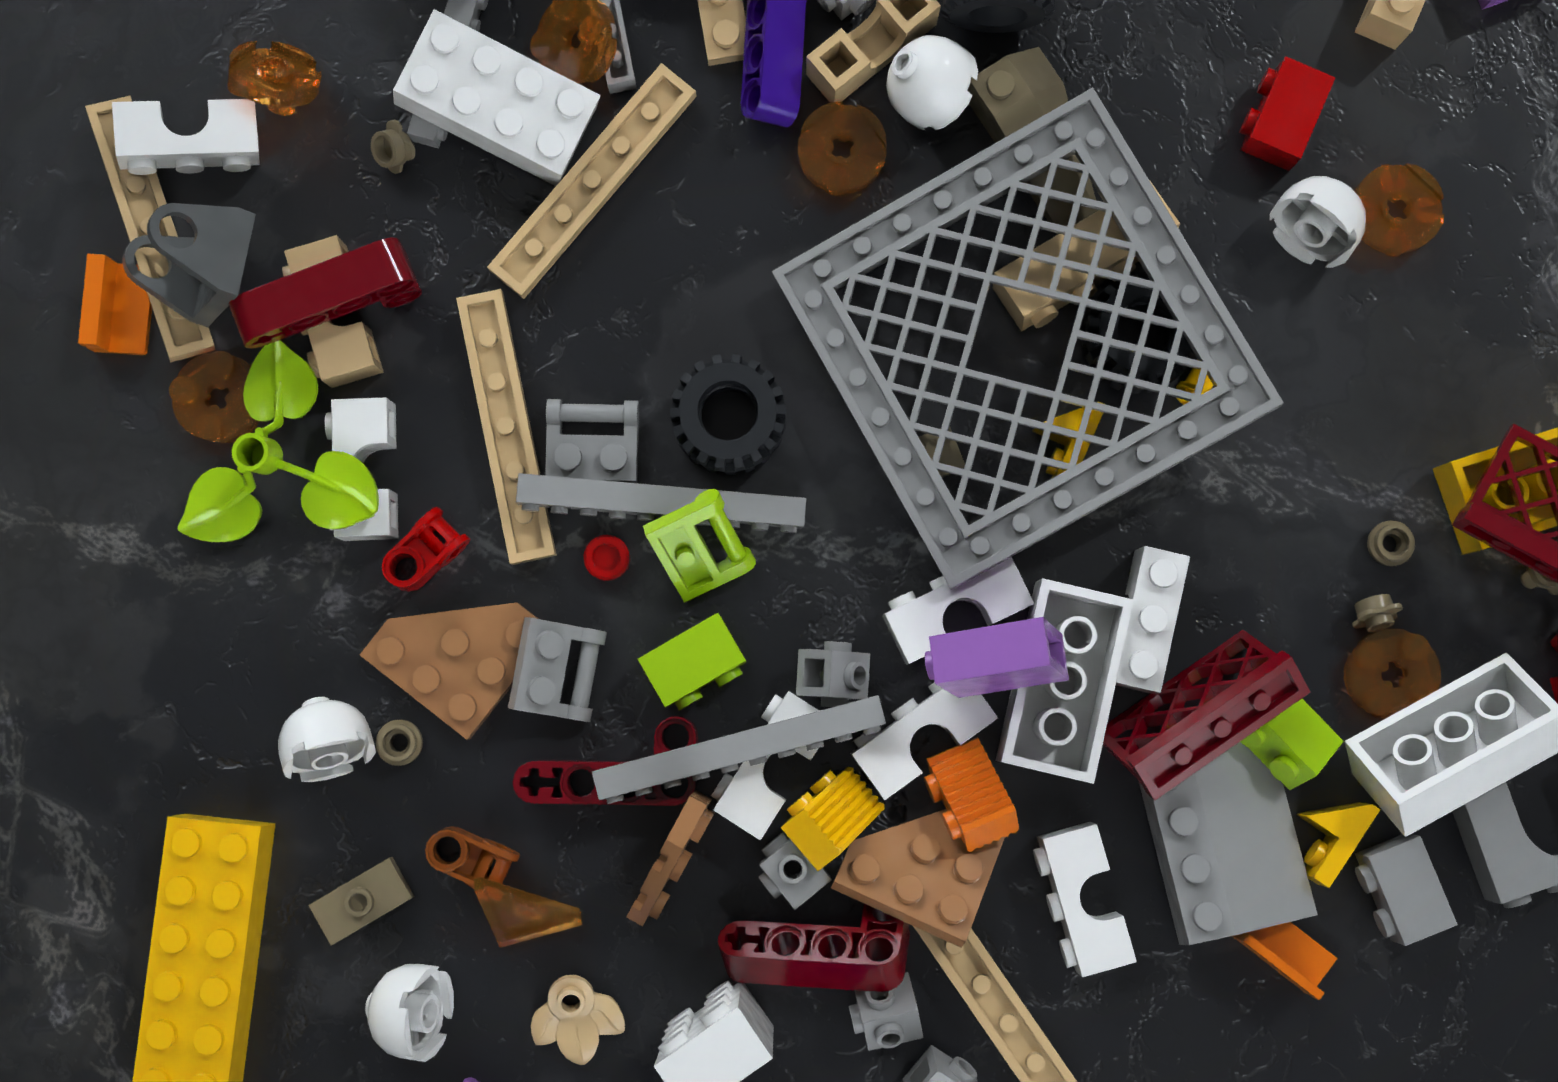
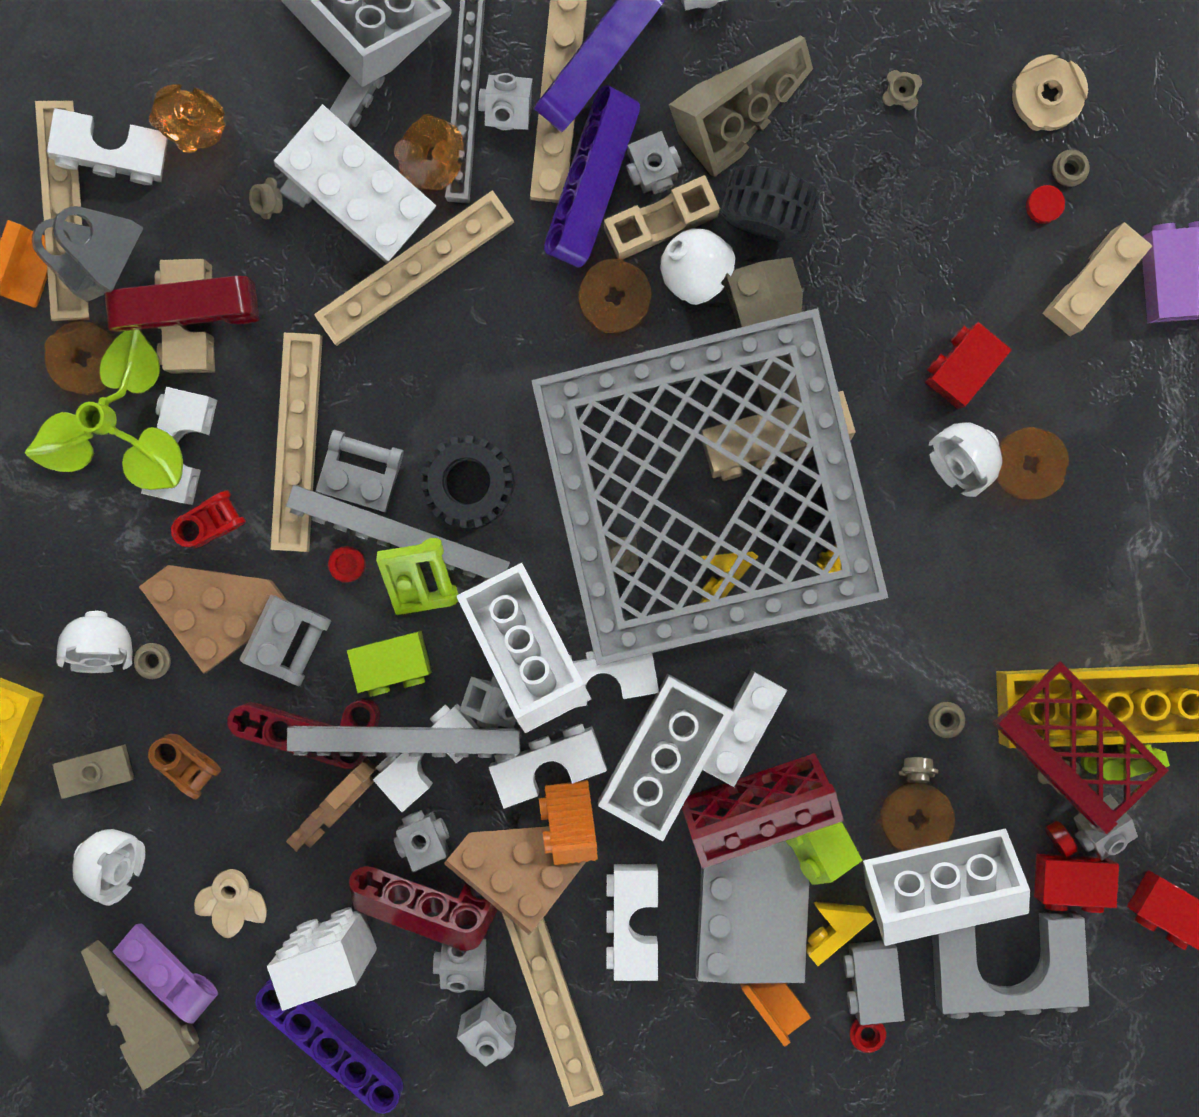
camera: 15 degrees right, 5 degrees up
clear orange tile [474,877,583,948] -> none
yellow brick [780,767,885,871] -> none
medium lavender brick [925,617,1069,698] -> none
none -> white brick [457,563,591,733]
none -> red plate [849,1019,886,1053]

